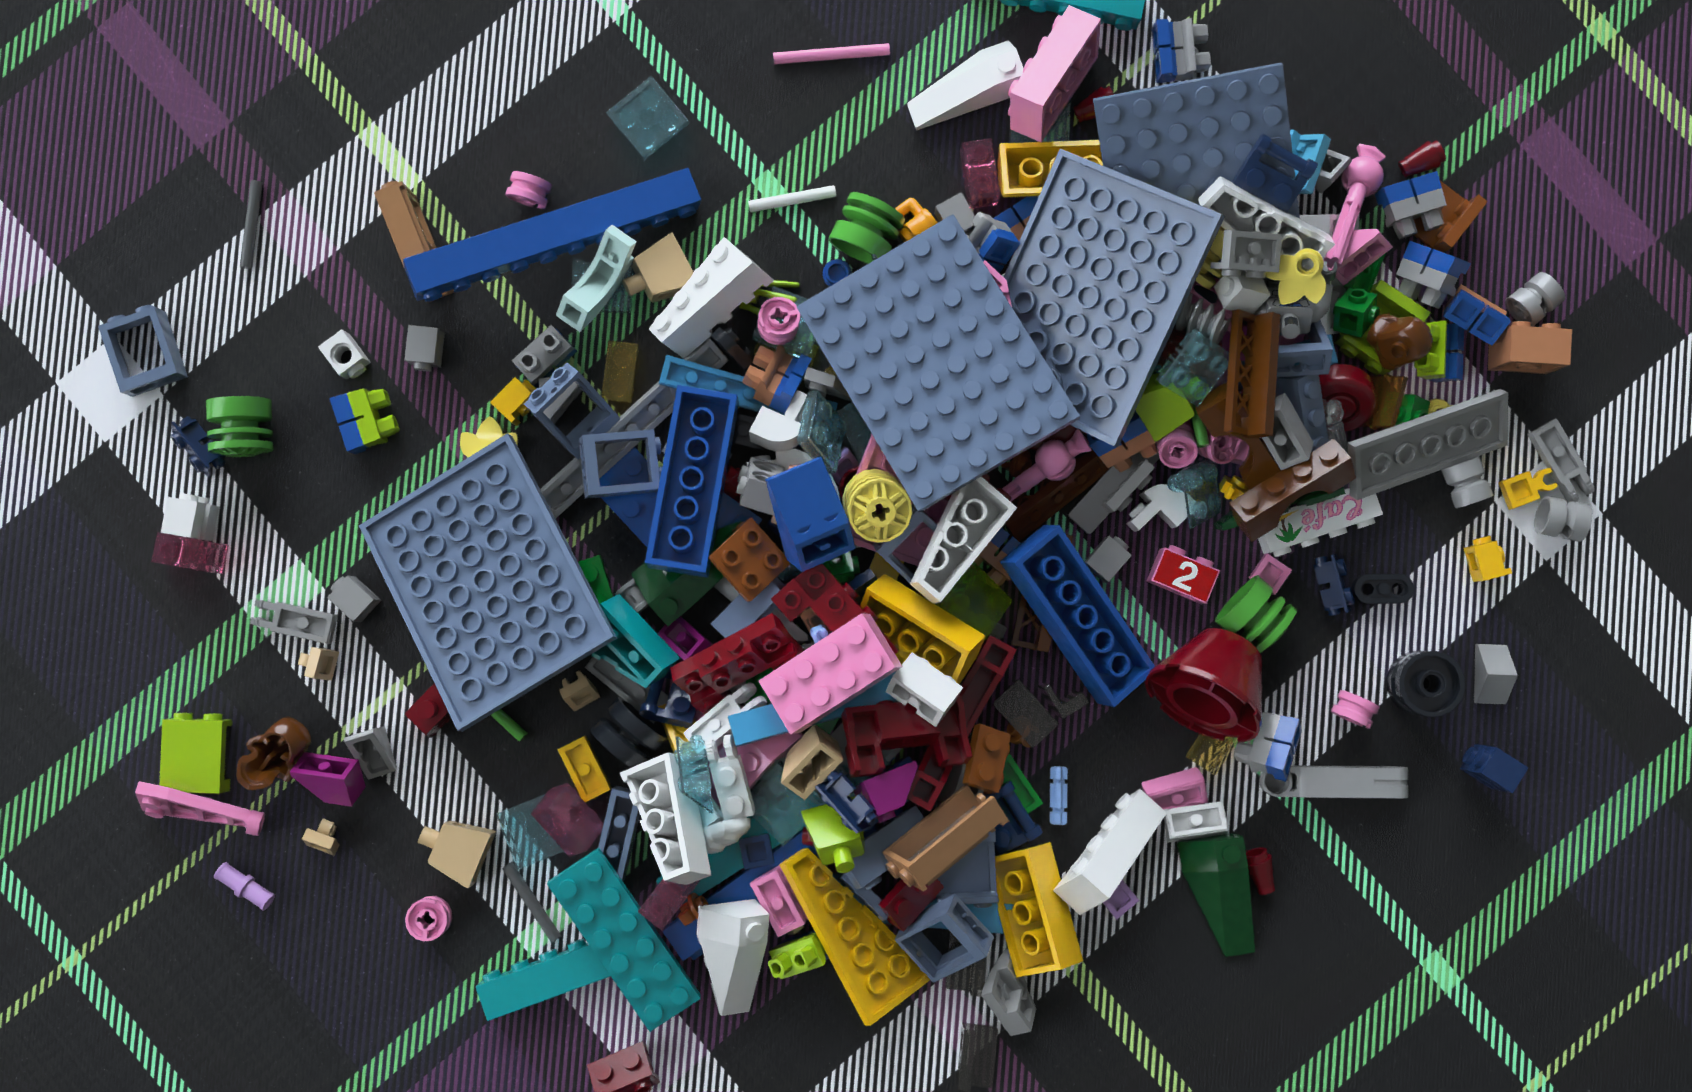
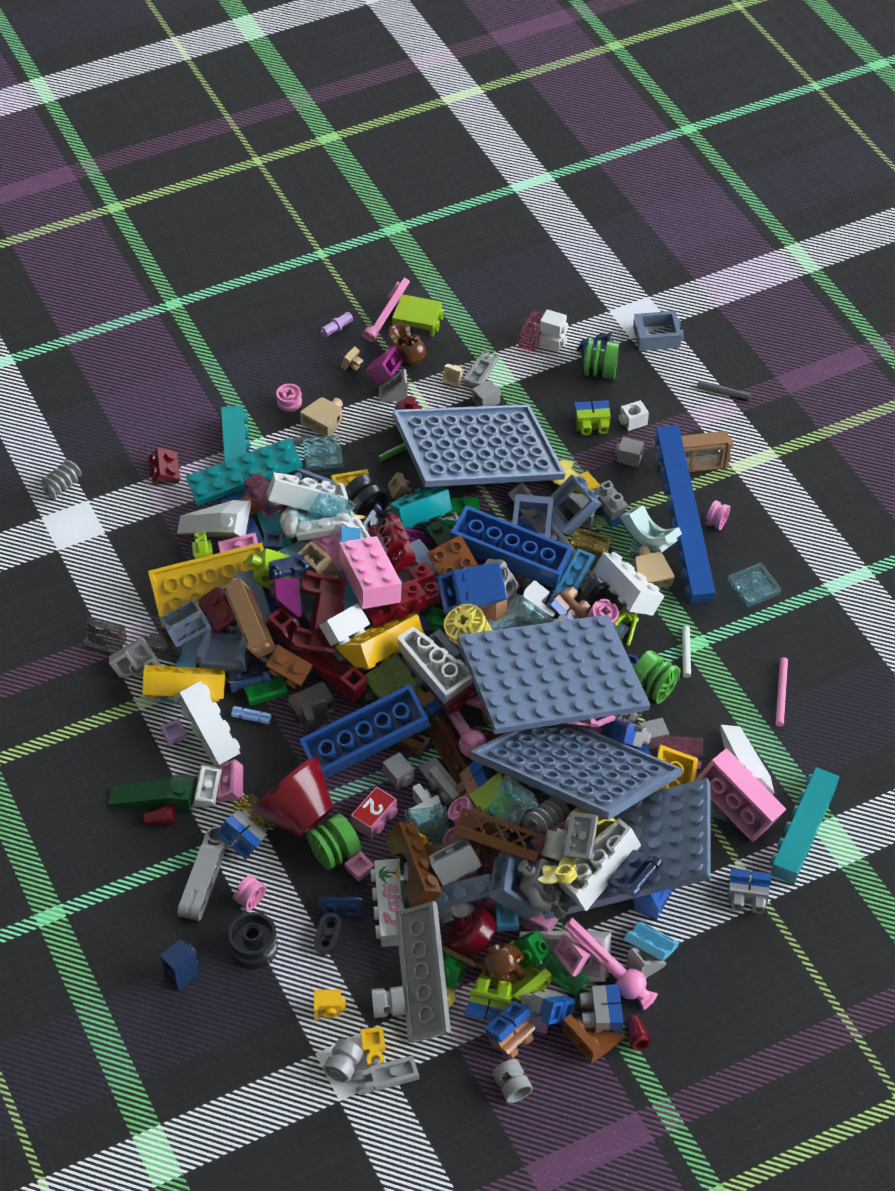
camera: 105 degrees right, 35 degrees down
clear pink brick [531,783,604,857] -> none
light orange piece [895,198,938,242] -> none
dark red cone [1072,86,1114,123] -> none
light grey slope [1474,644,1518,704] -> none
nougat brick [1488,321,1572,374] -> none

